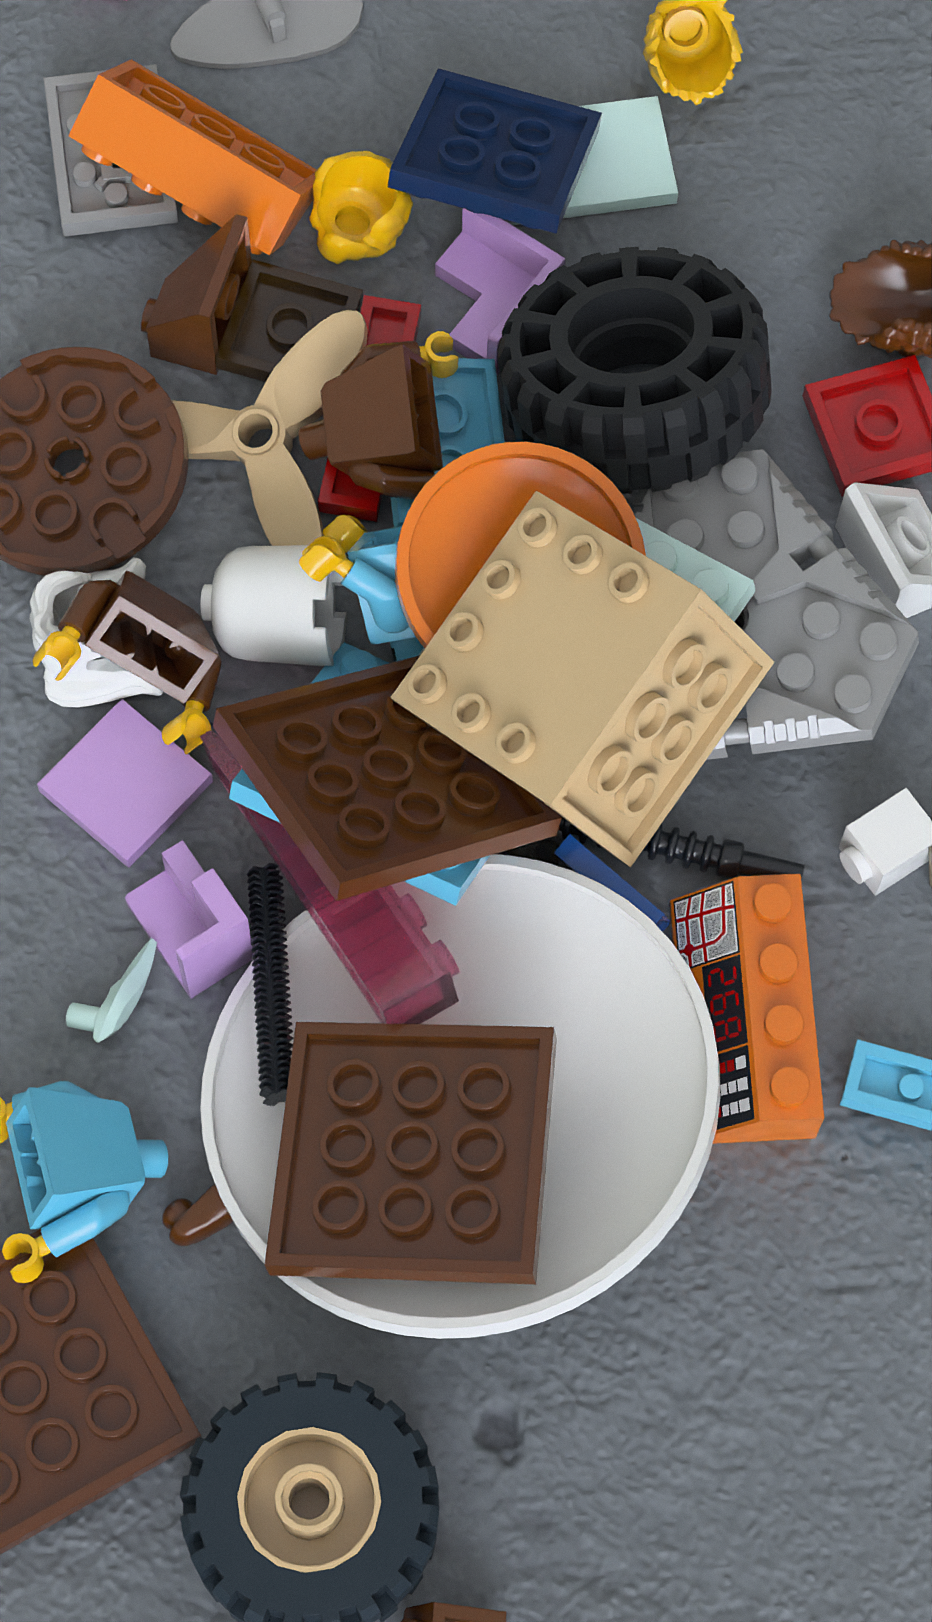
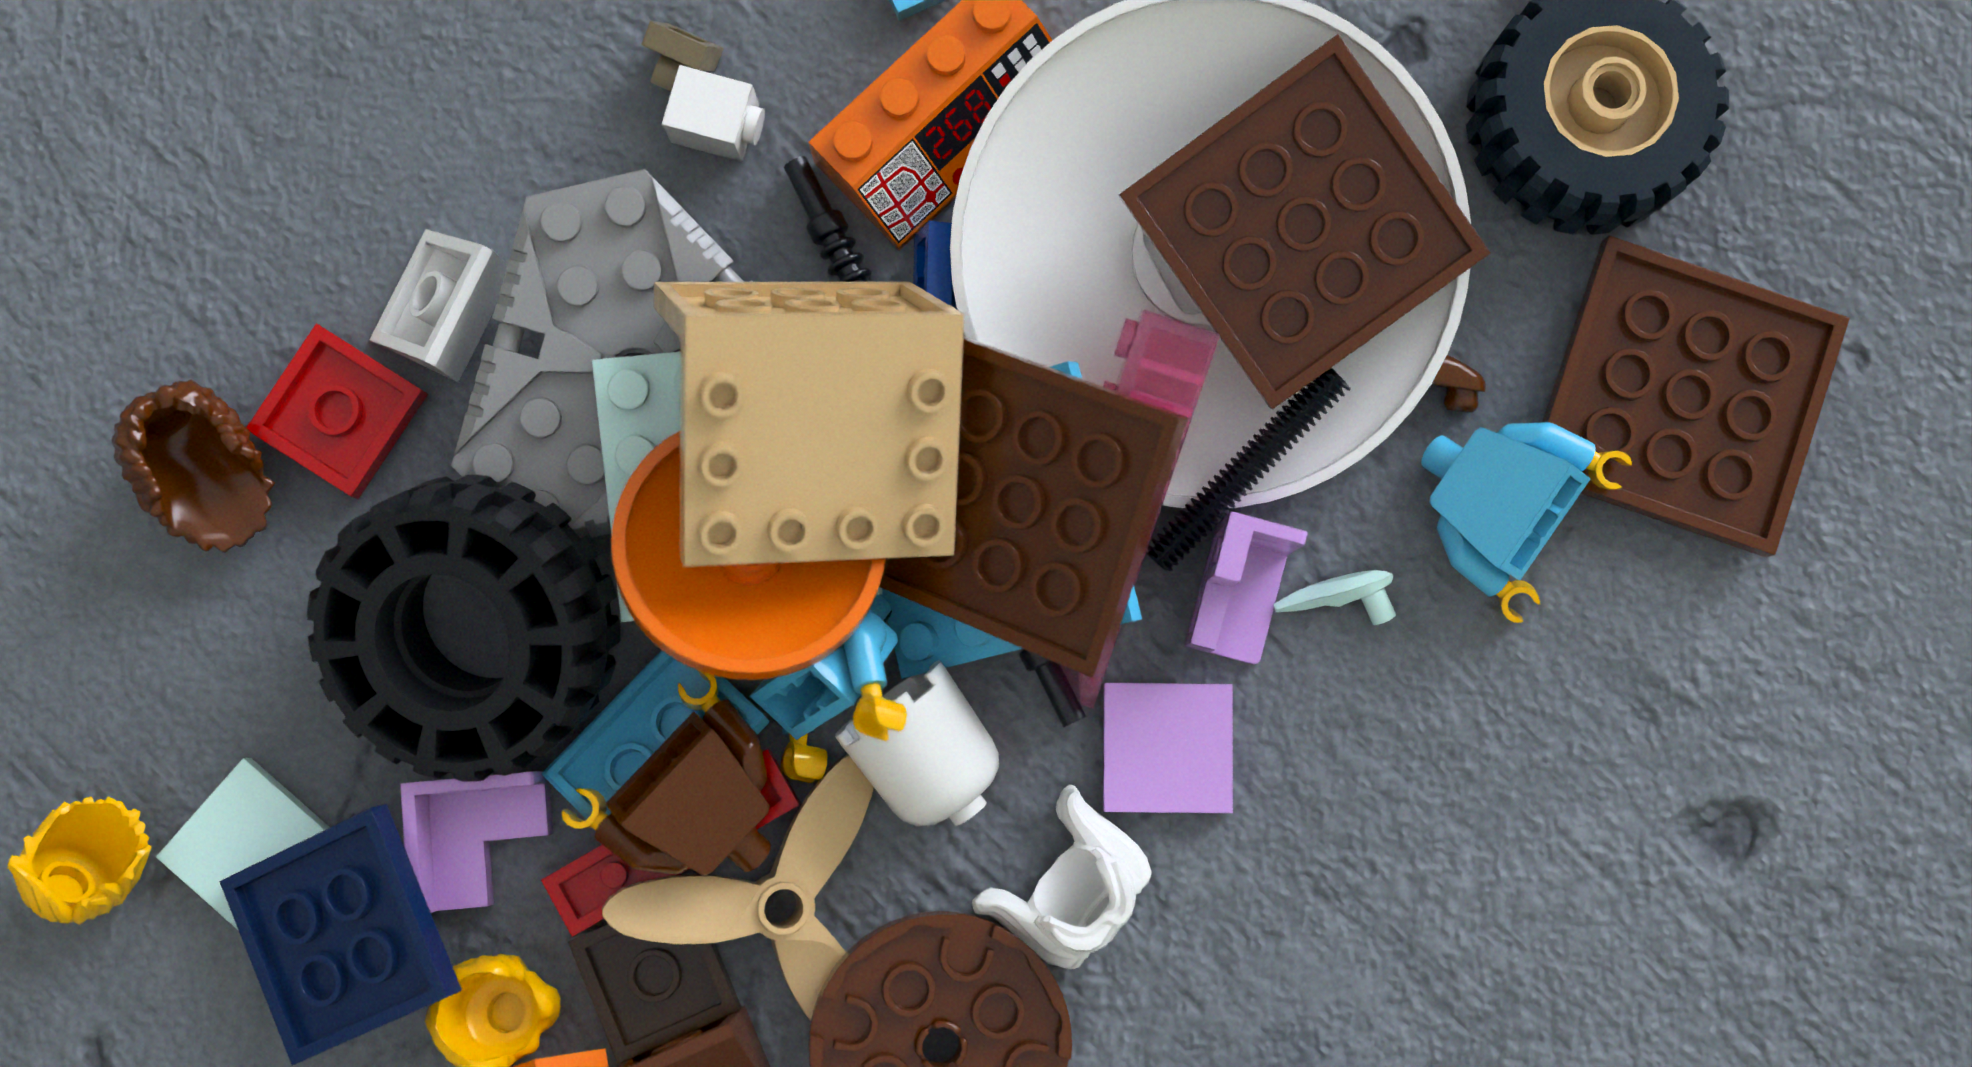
camera: 130 degrees left, 15 degrees up
reddish brown torso [33,571,222,755] -> none

